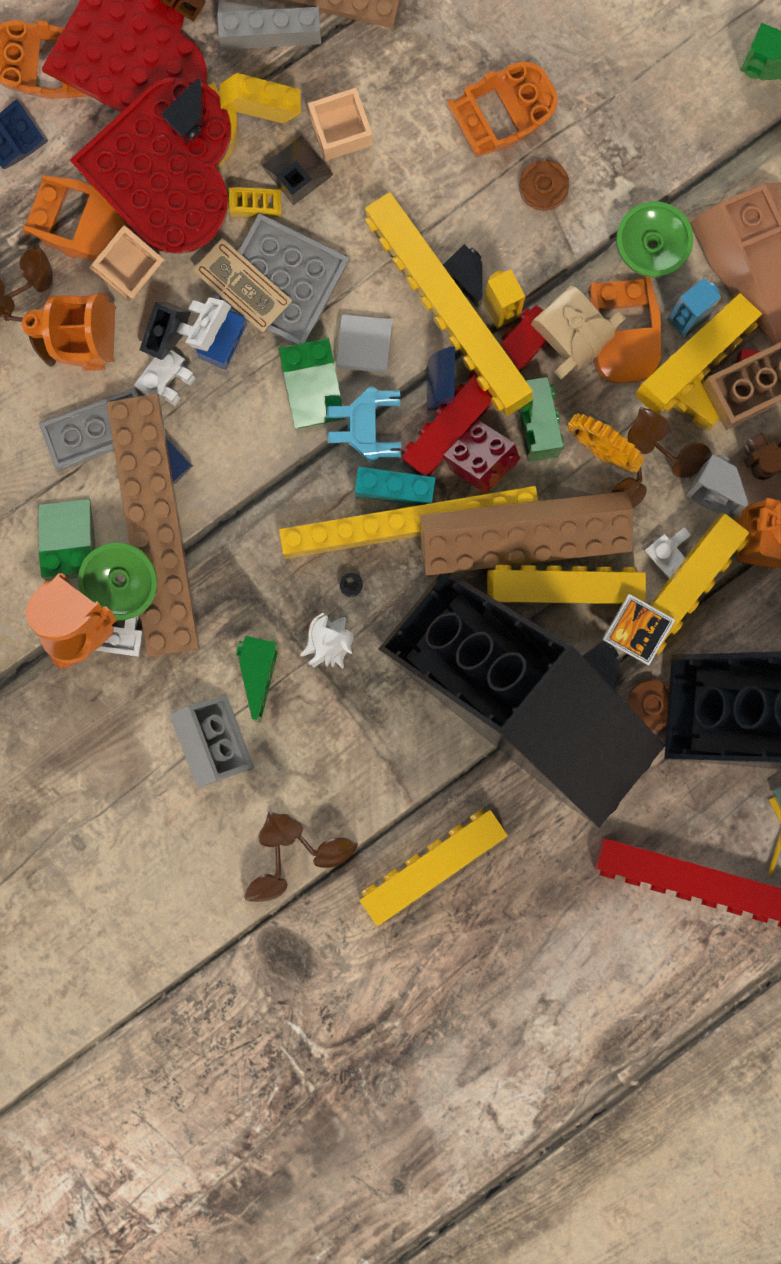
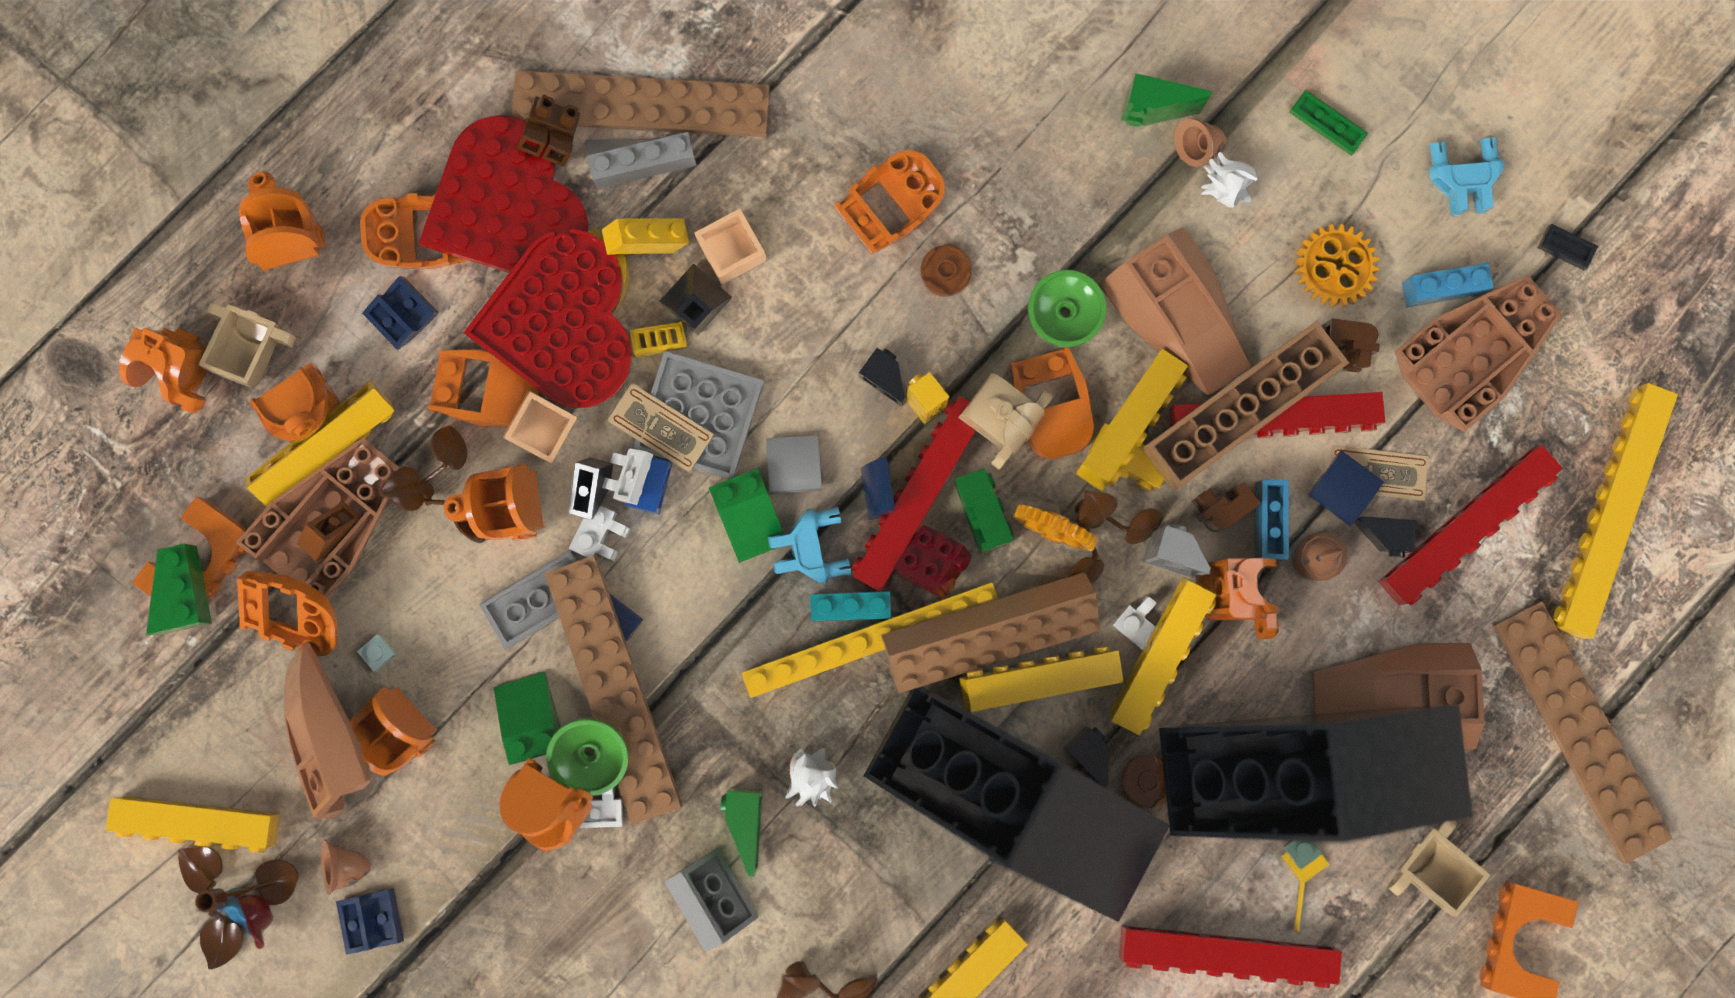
camera: 10 degrees left, 0 degrees up
black slope [161,78,204,144] -> none
black bush [340,573,363,597] -> none
yellow brick [364,192,533,416] -> none
tile [603,594,675,665] -> none
dark azure brick [668,278,721,338] -> none

